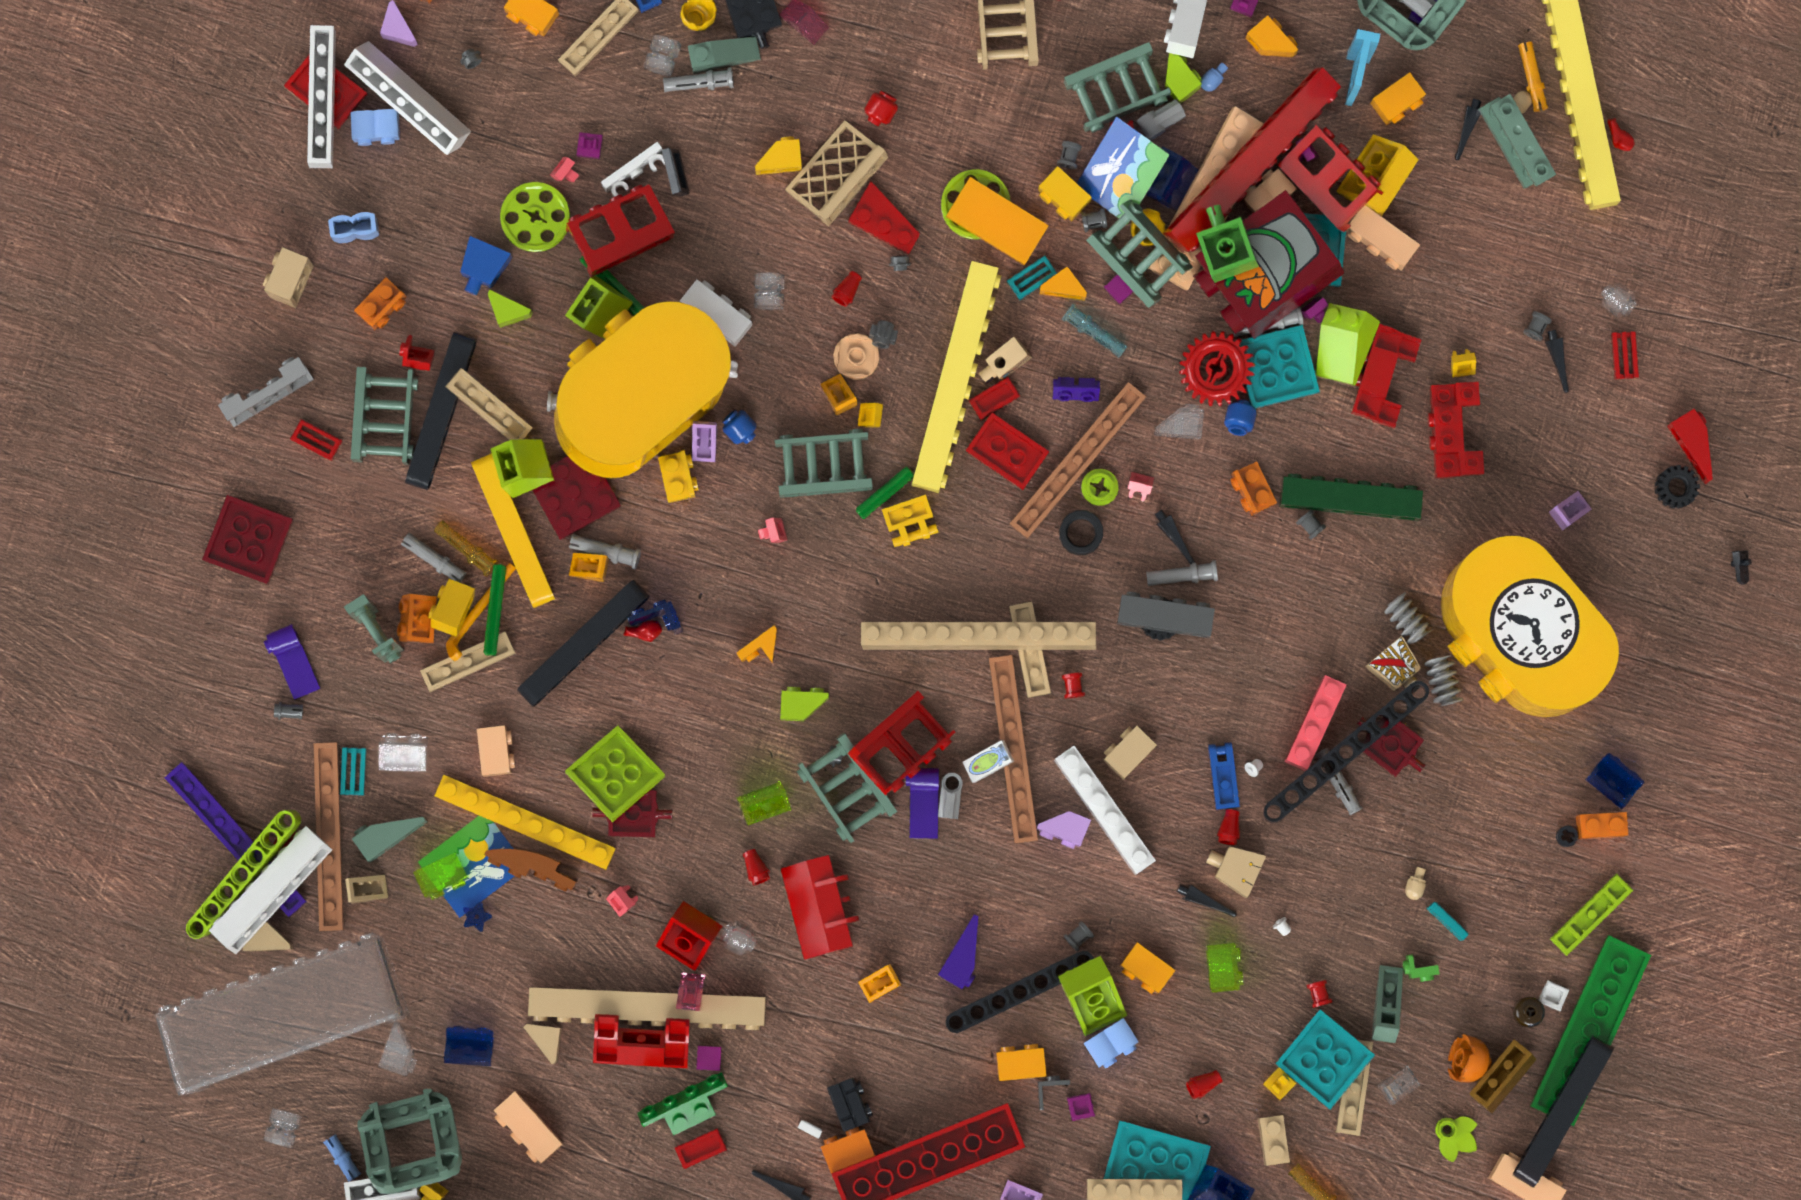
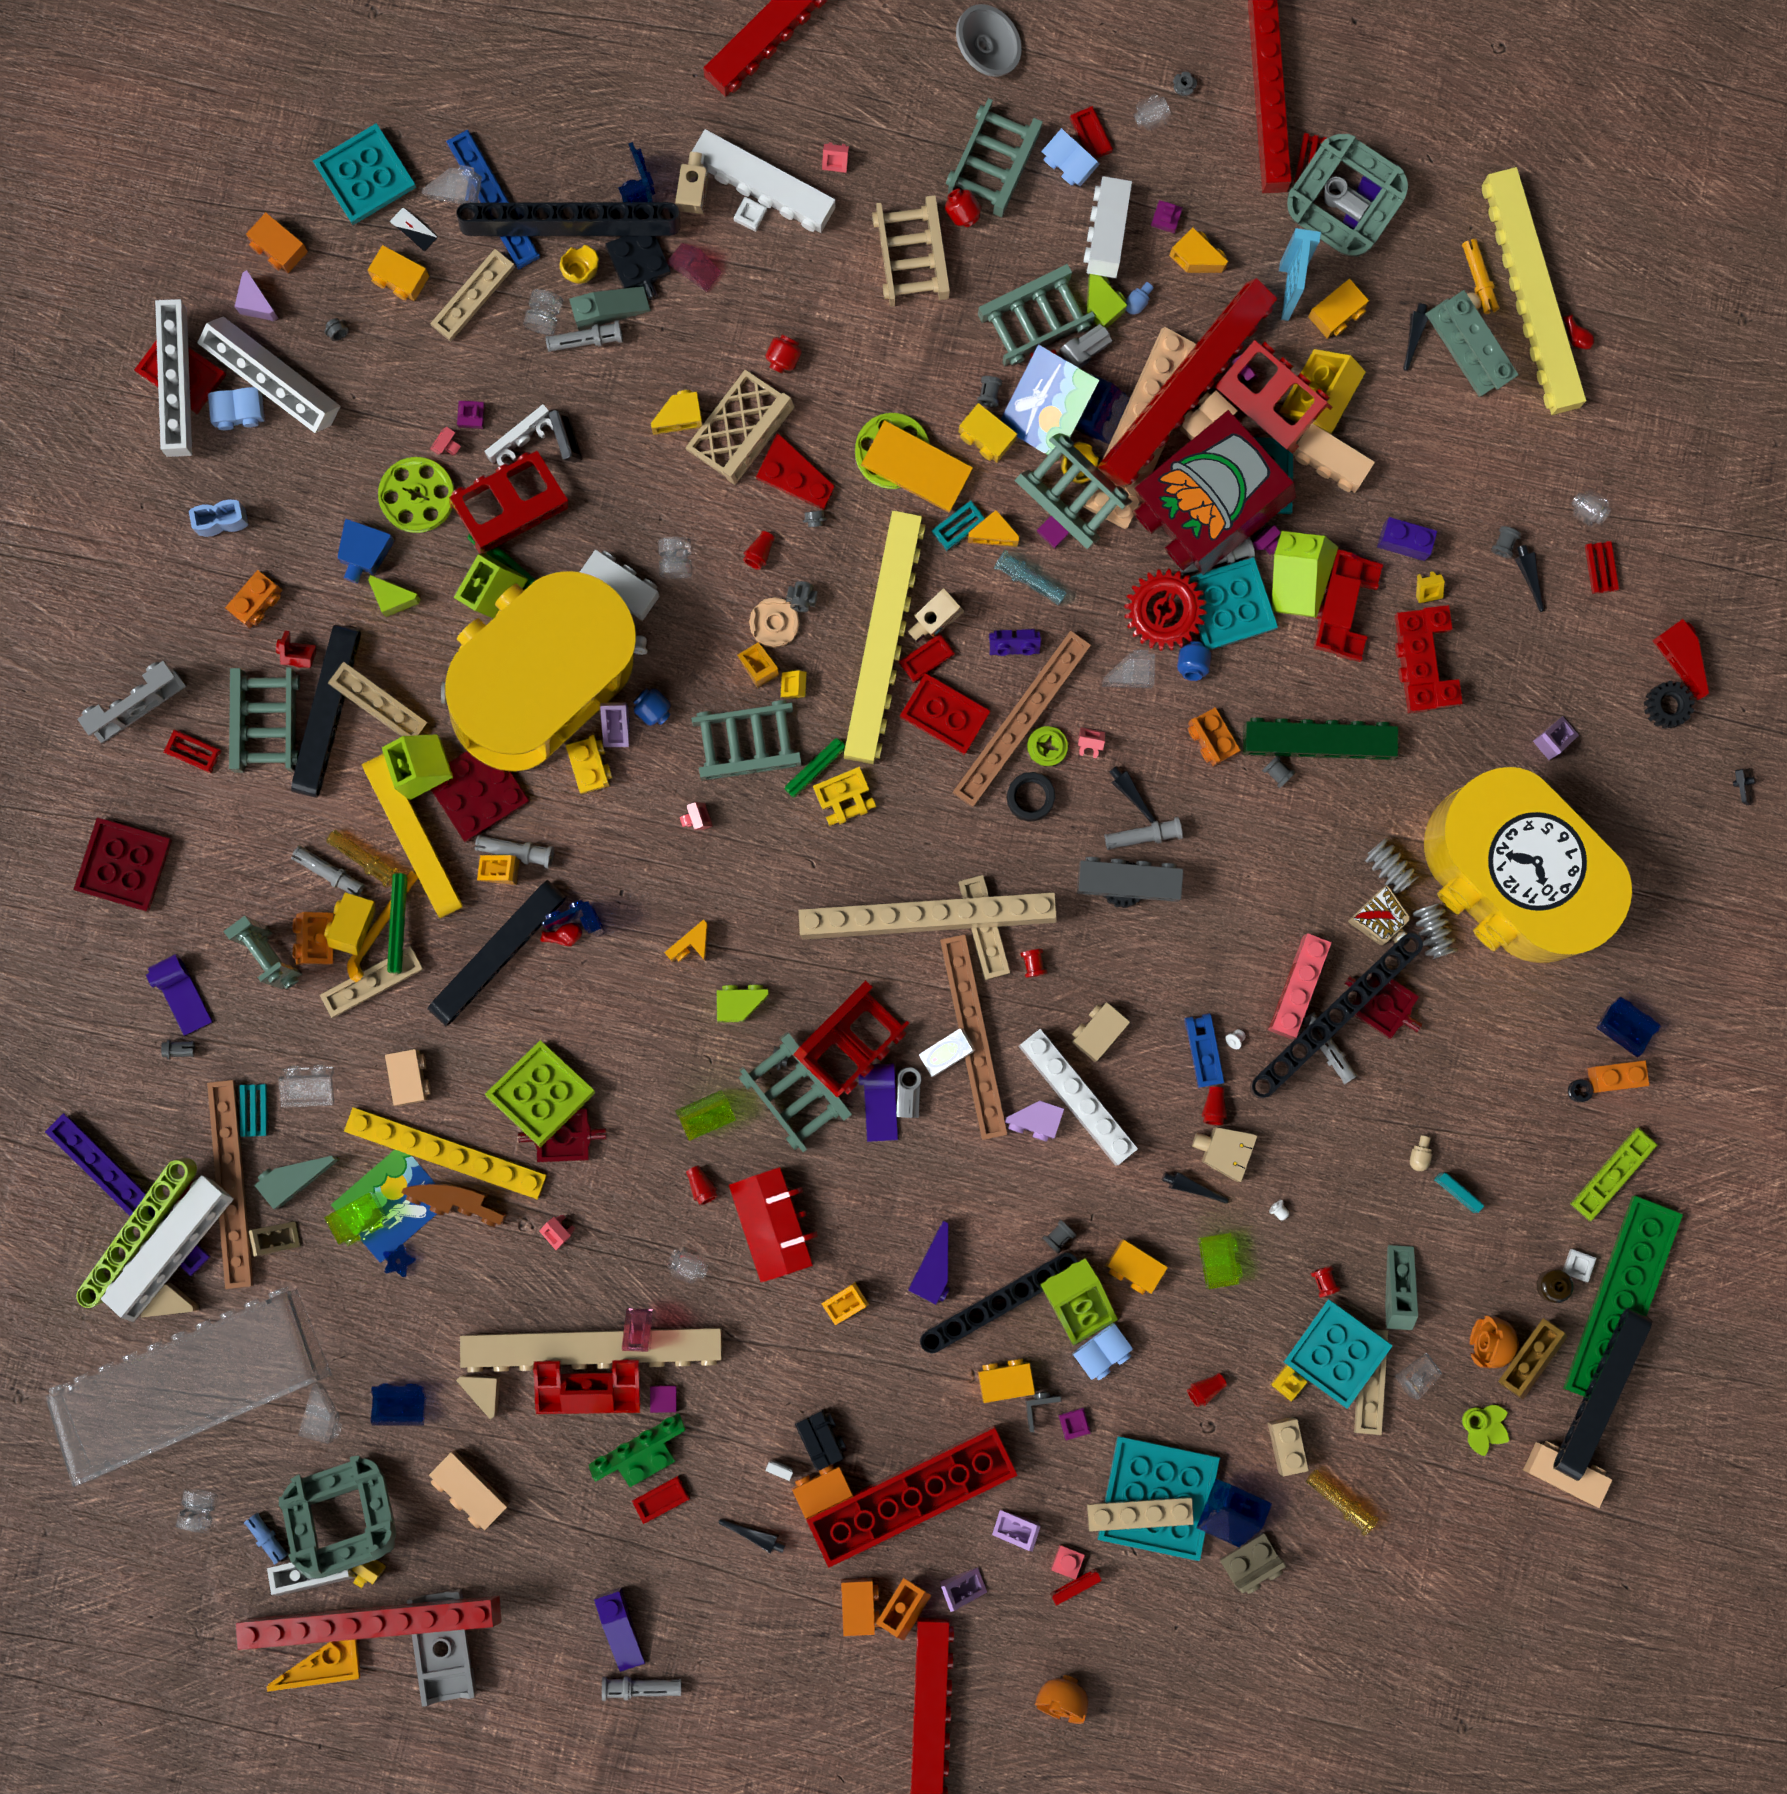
camera: 10 degrees left, 0 degrees up
tan brick [263,247,314,308] -> none
red slope [656,901,723,971] -> none
dark grey bush [1081,208,1107,232] -> none
bright green brick [1196,205,1259,283] -> none
bright green bracket [1403,954,1440,982] -> none
none -> dark purple brick [1377,517,1437,561]

